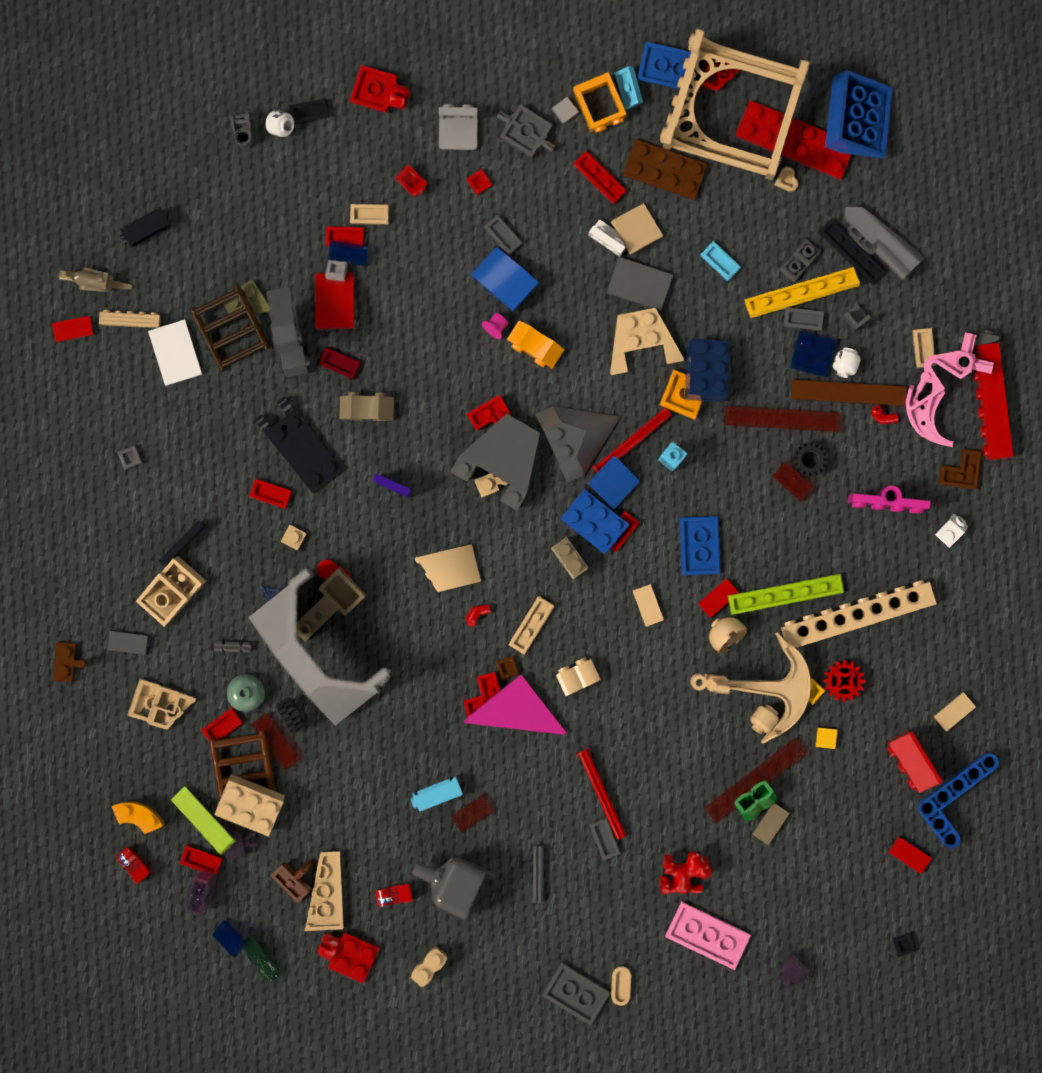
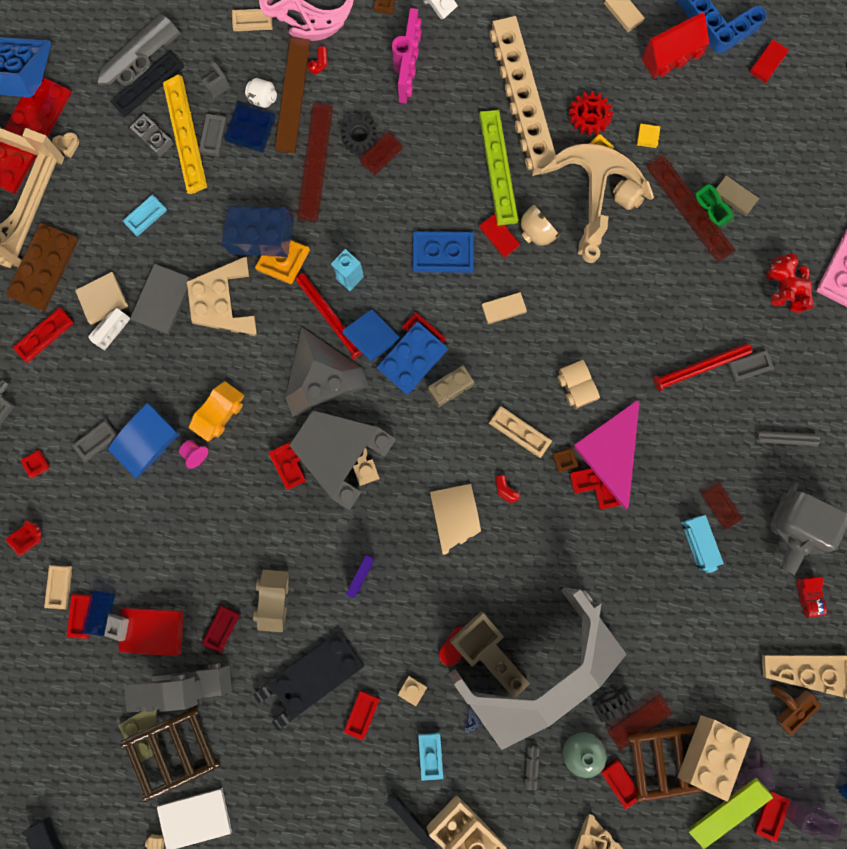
camera: 85 degrees left, 5 degrees down
none -> medium azure plate [418,732,443,781]

